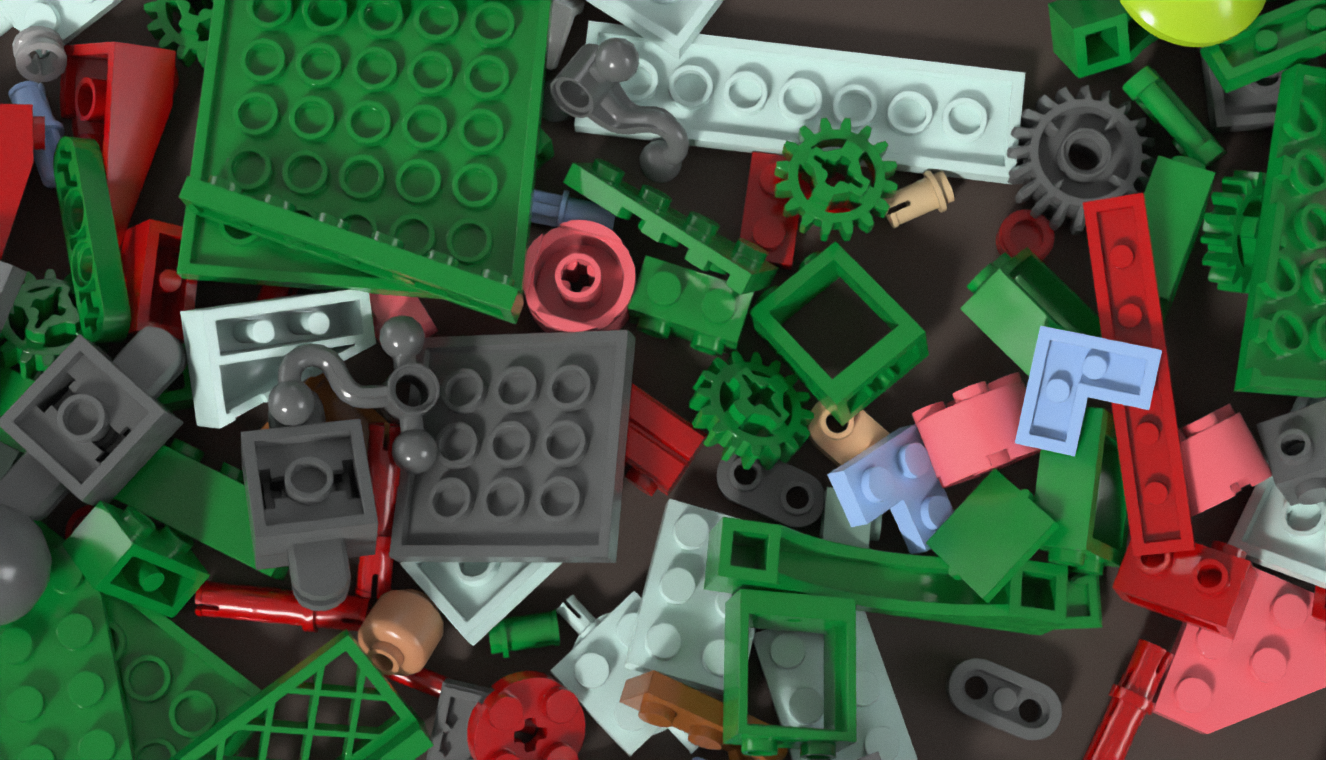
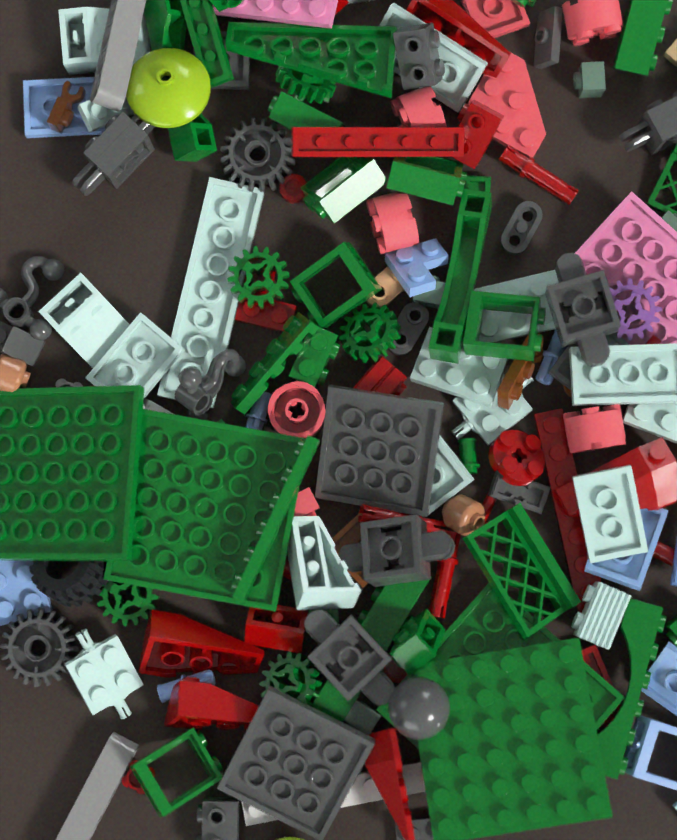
camera: 85 degrees left, 5 degrees up
light grey bush [12,26,67,83] -> none
green beam [53,136,131,344] -> none
dark grey piece [268,315,440,474] -> none
tan pin [883,170,955,229] -> none
green piece [926,468,1060,603] -> none
light blue plate [1015,325,1162,456] -> none
green plate [1122,65,1228,167] -> none

